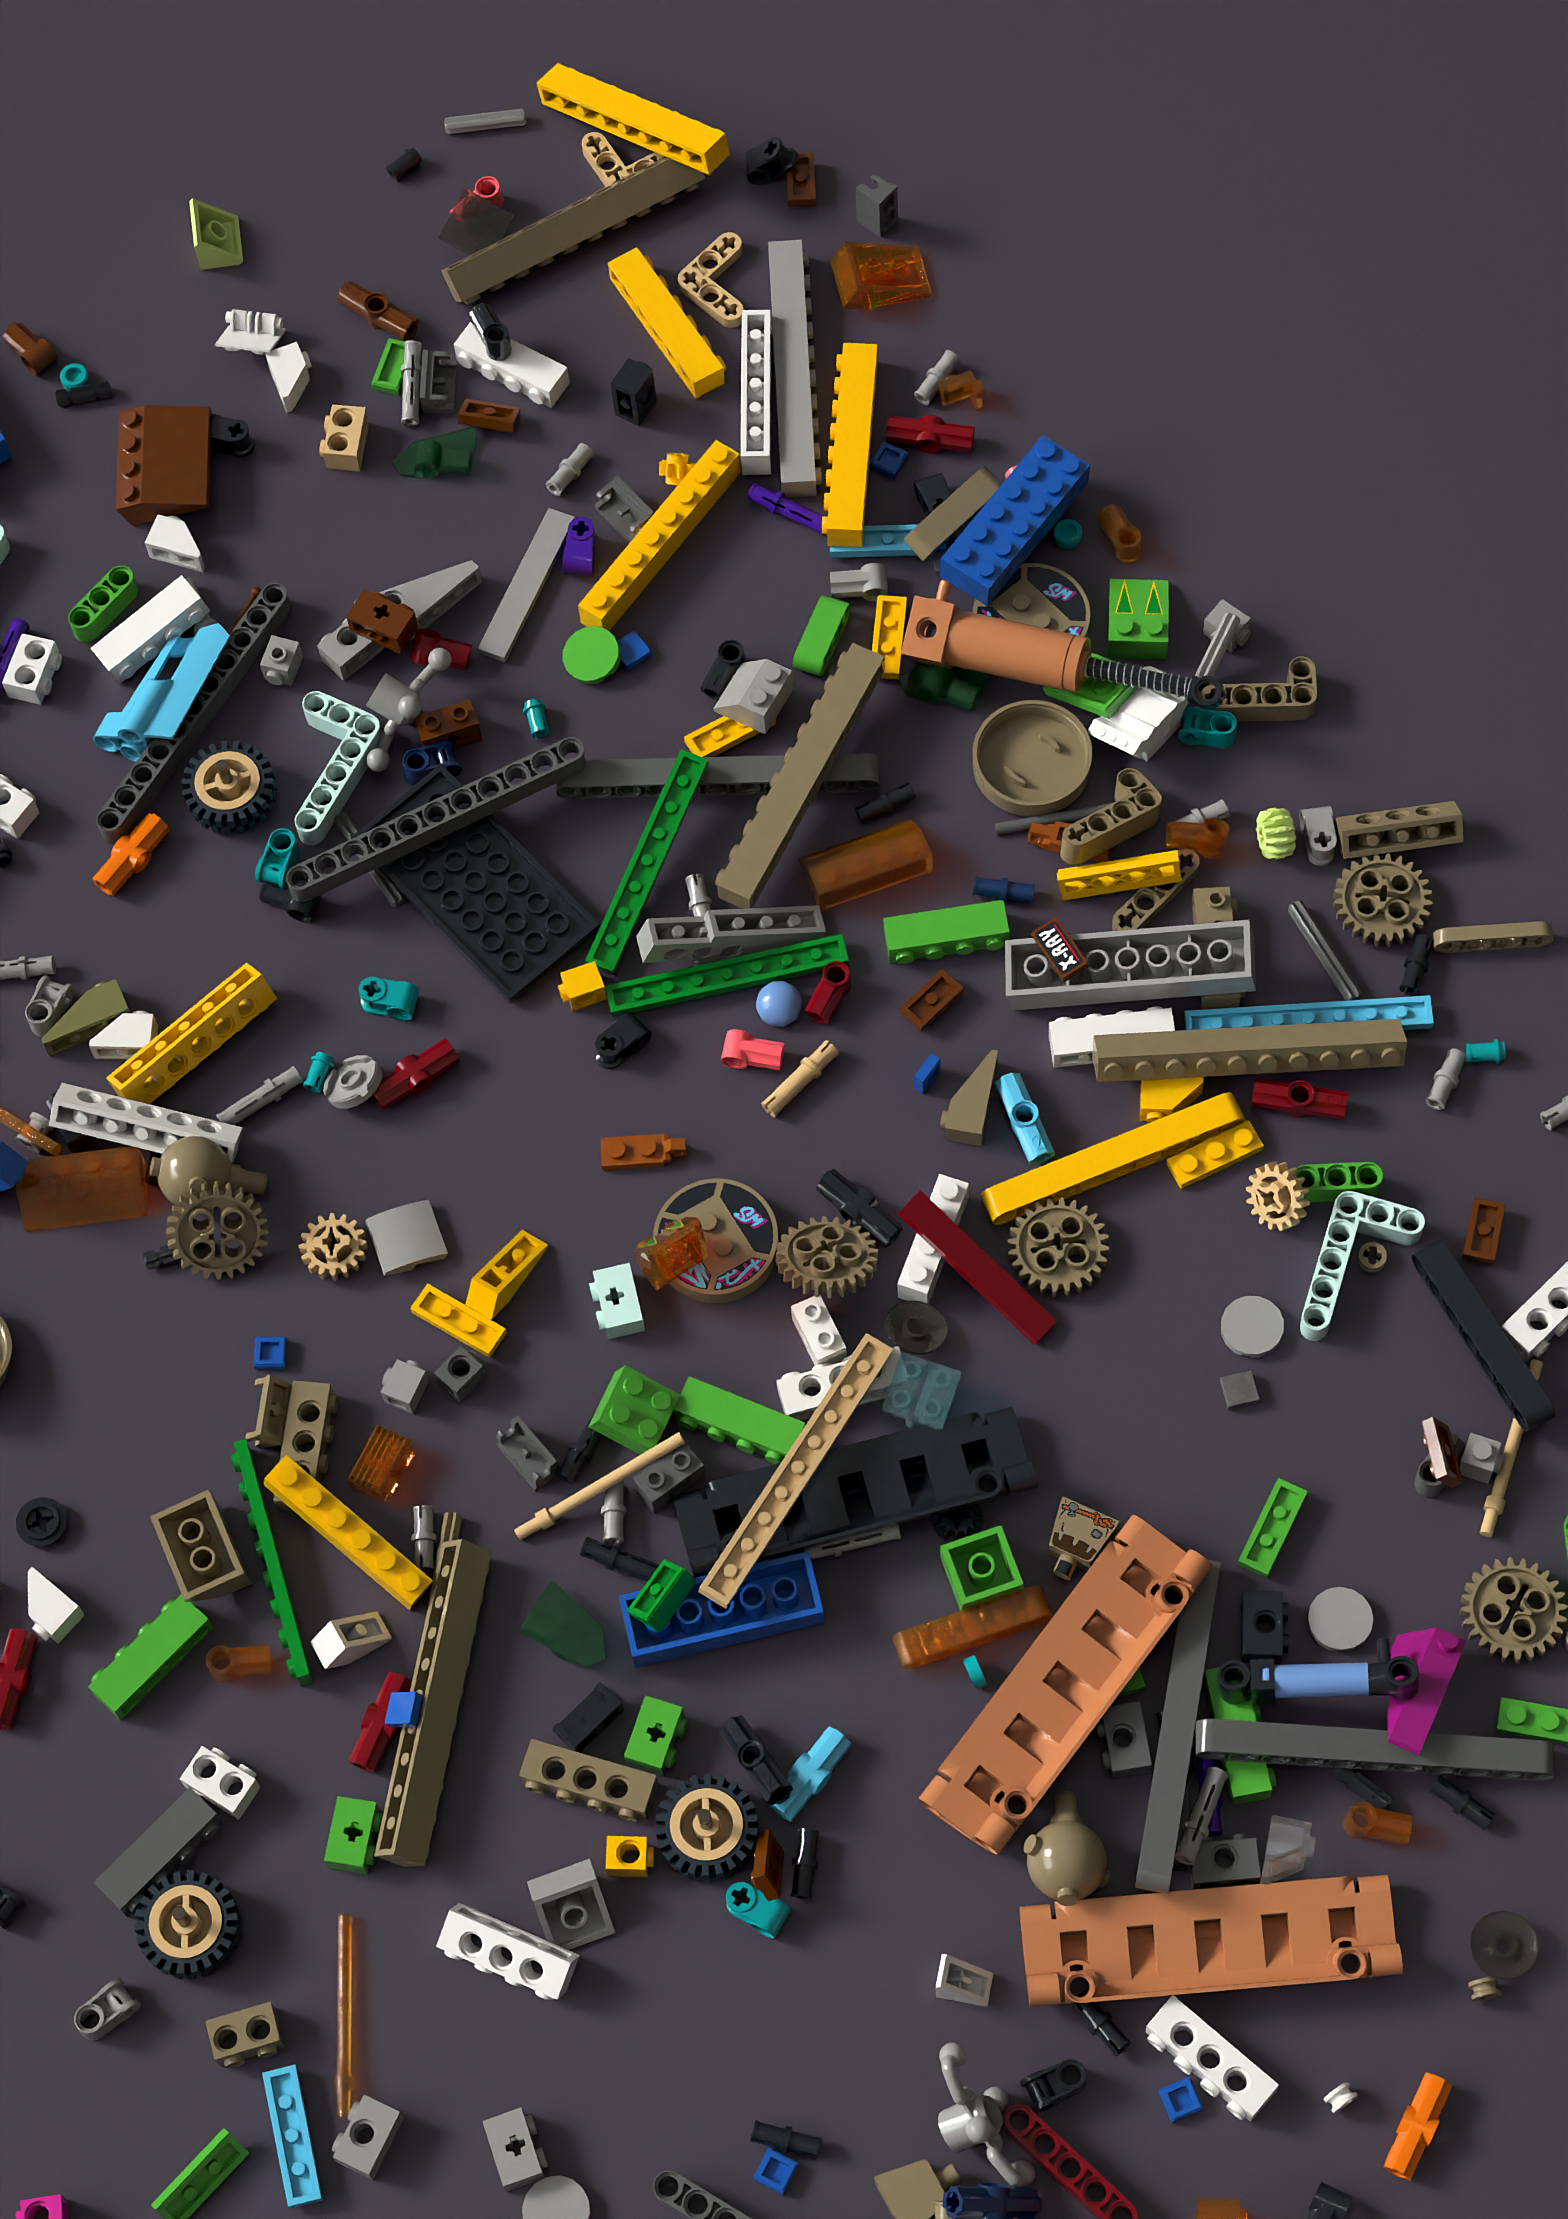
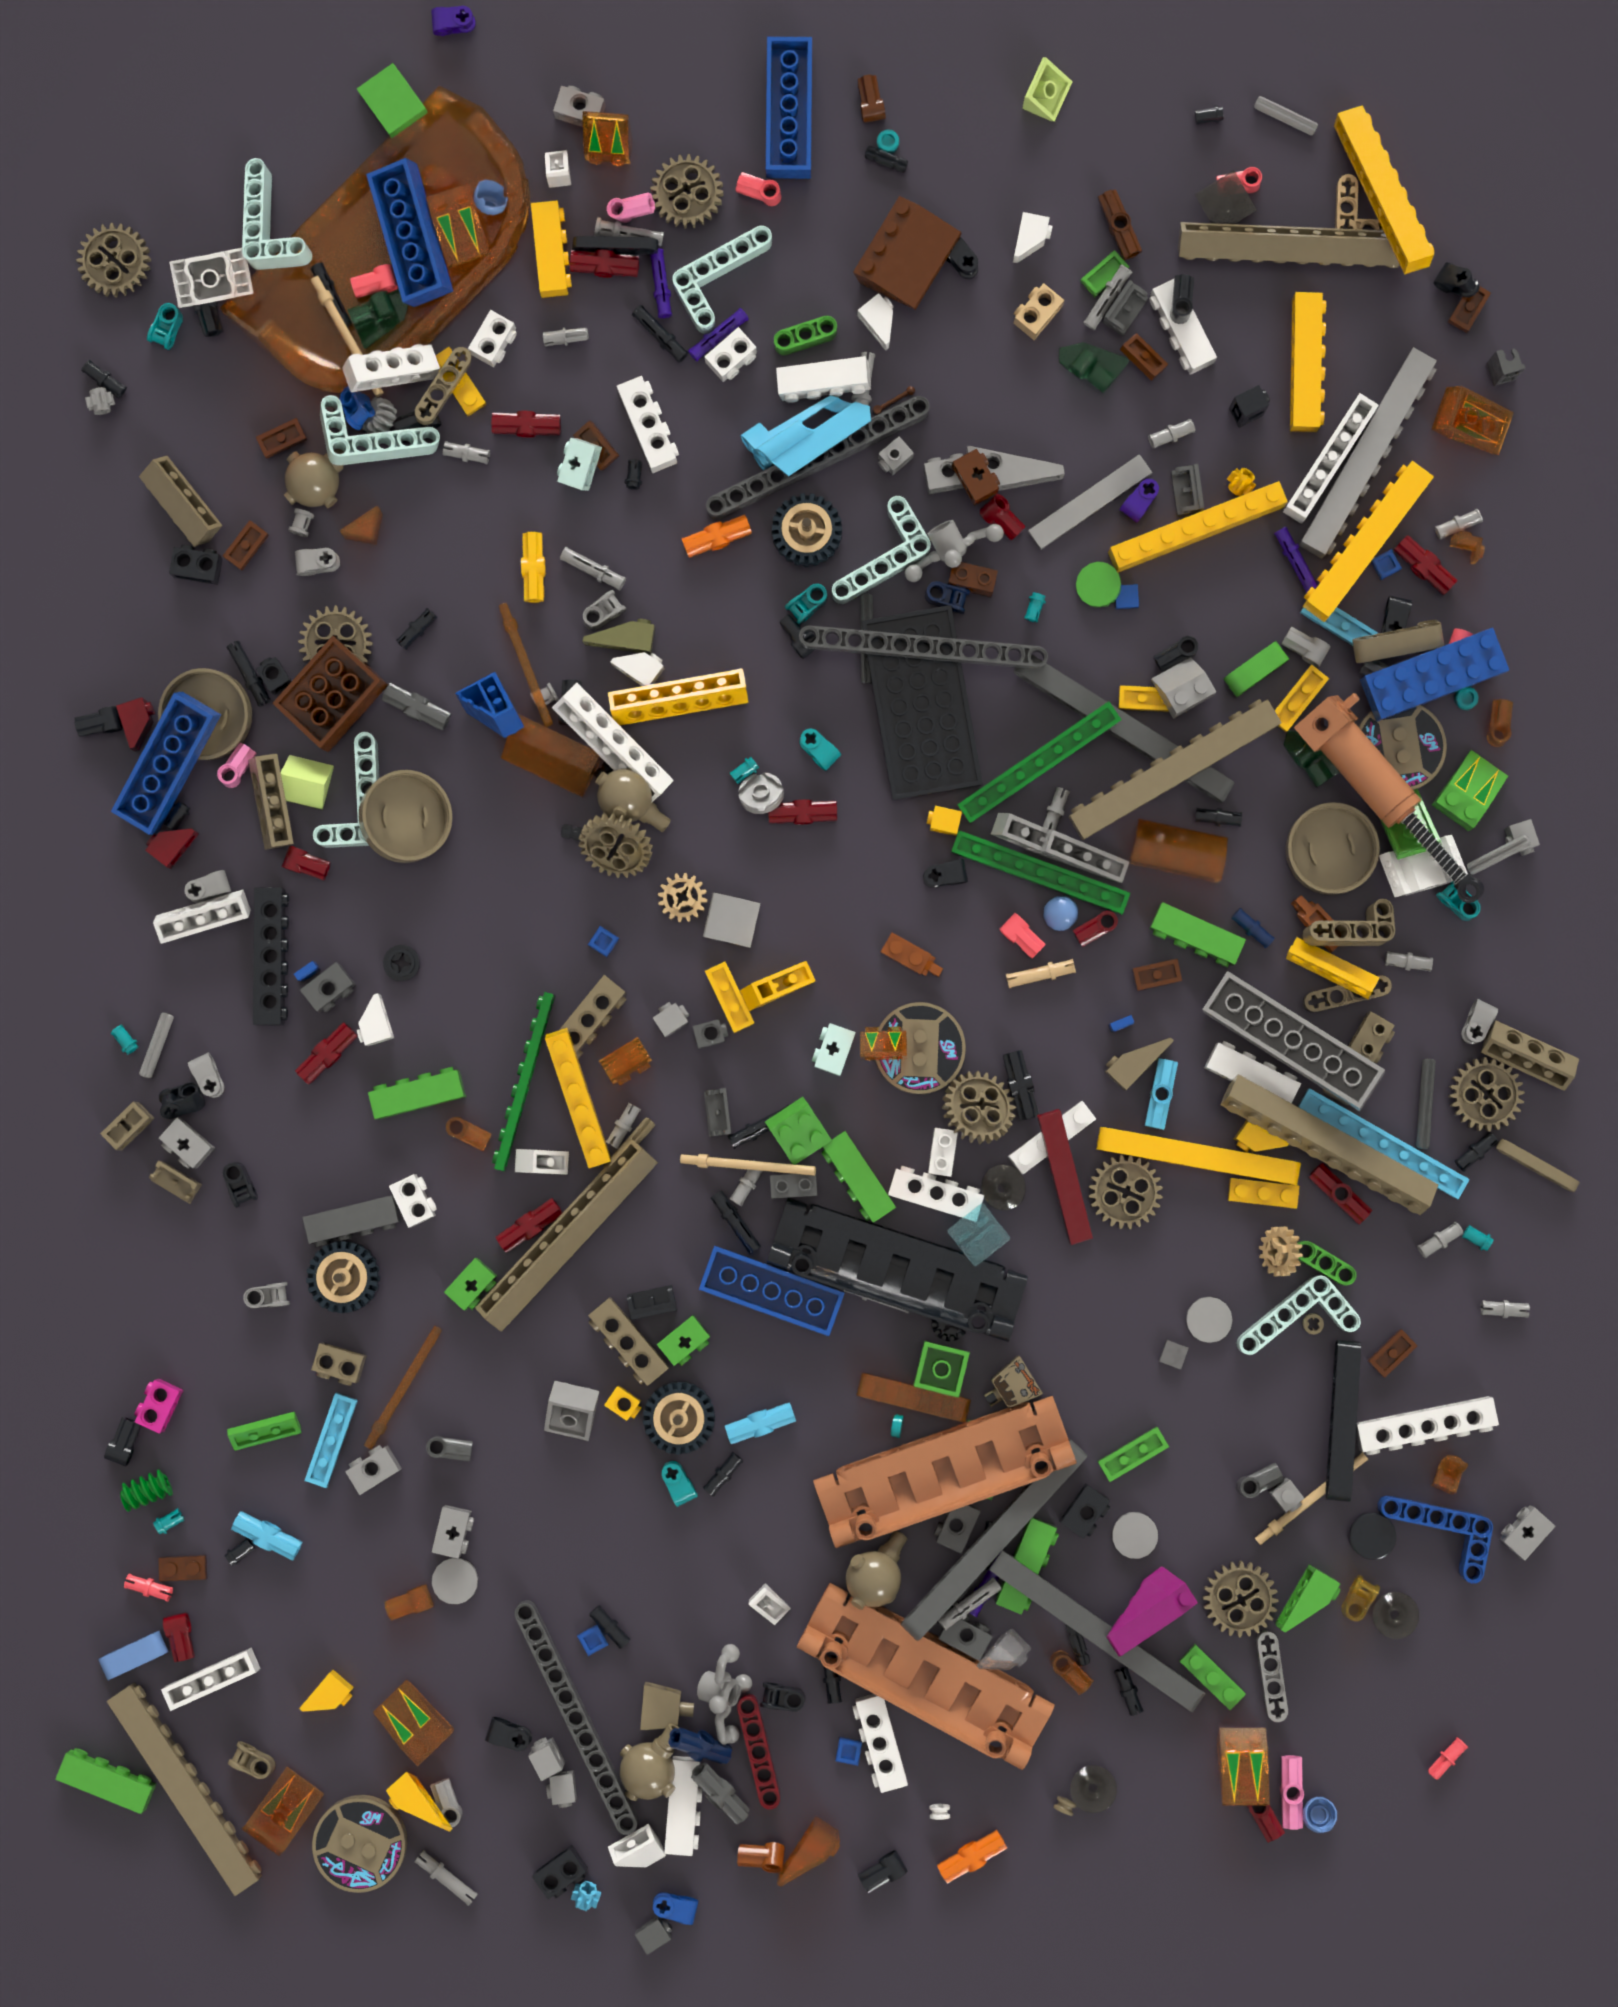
camera: 30 degrees right, 20 degrees up
dark tan slope [150,1489,252,1602] -> none
white hinge [215,309,286,354] -> none
light grey pin [216,1066,304,1125] -> none
dark tan hinge [245,1374,292,1449] -> none
tile [385,1692,423,1727] -> none
white brick [436,1903,580,2000] -> none
clear green panel [521,1581,606,1668] -> none
green slope [627,1559,696,1632] -> none
tan beam [678,232,744,328] -> none
tan plate [698,1333,893,1609] -> none
black piece [719,1715,793,1806] -> none
reddish brown plate [751,1829,784,1902] -> none
dark grey bar [995,803,1112,835] -> none
tile [1031,917,1090,983] -> none
clear orange piece [1165,818,1229,858] -> none
dark tan beam [1200,656,1317,722] -> none
piece [1217,1638,1419,1705] -> none
yellowish green gear [1256,808,1296,859] -> none
reddish brown plate [1422,1417,1463,1488] -> none
none -> dark grey piece [426,1436,473,1461]

